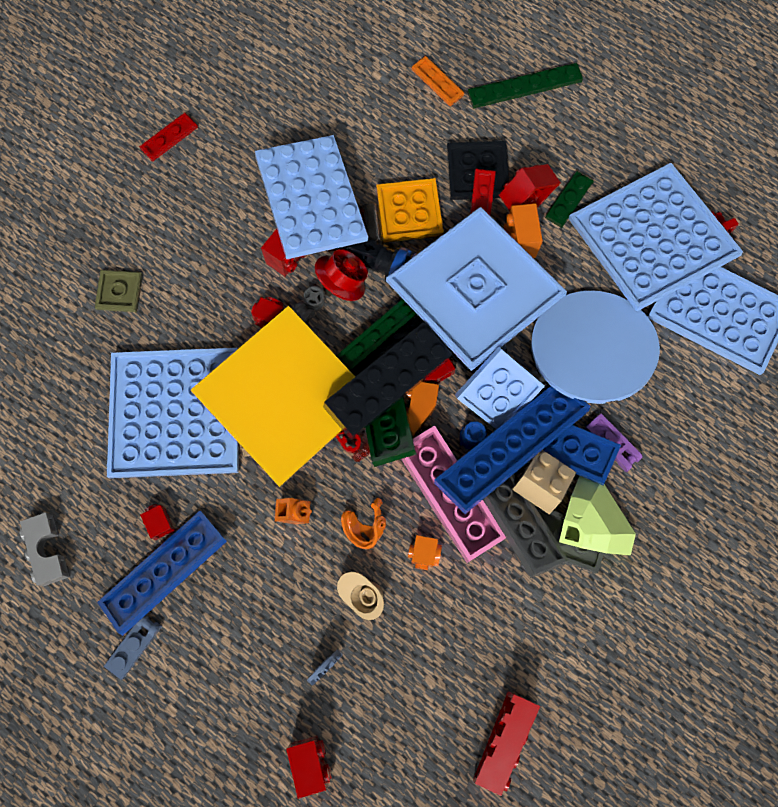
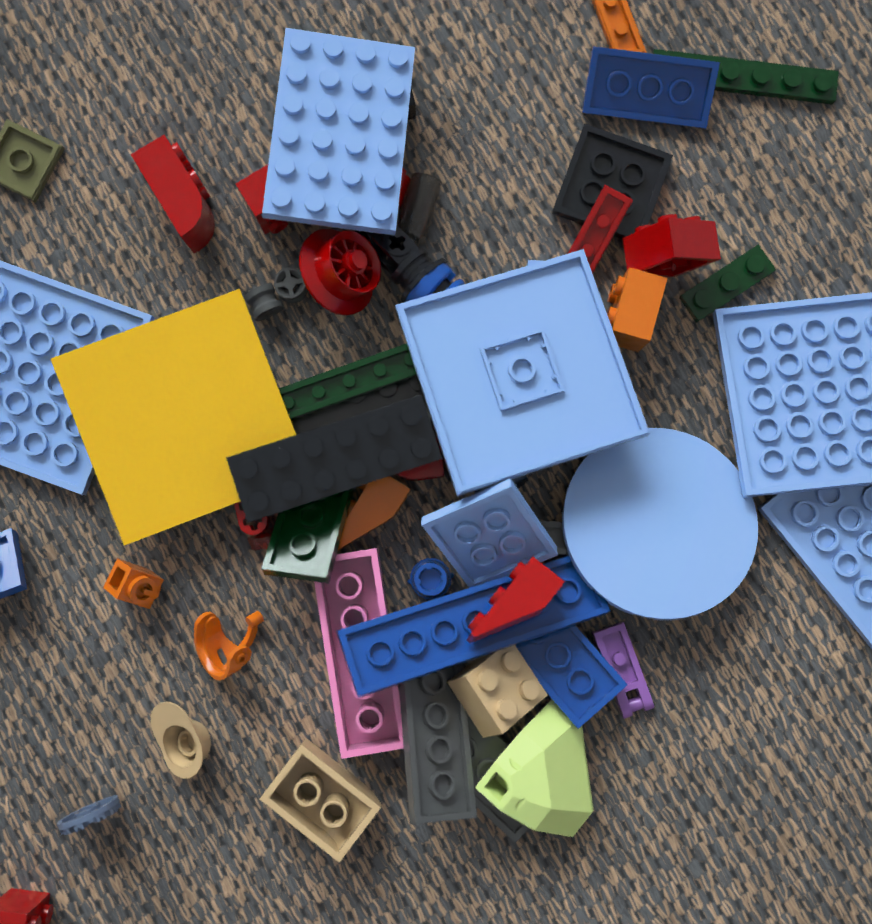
camera: 20 degrees right, 10 degrees up
red brick [251,297,284,328] -> none
light orange plate [376,178,444,242] -> none
orange brick [408,535,442,570] -> none
none -> red brick [130,134,215,254]
none -> tan brick [260,738,381,862]
none -> red slope [466,556,565,643]
none -> blue plate [582,46,720,128]

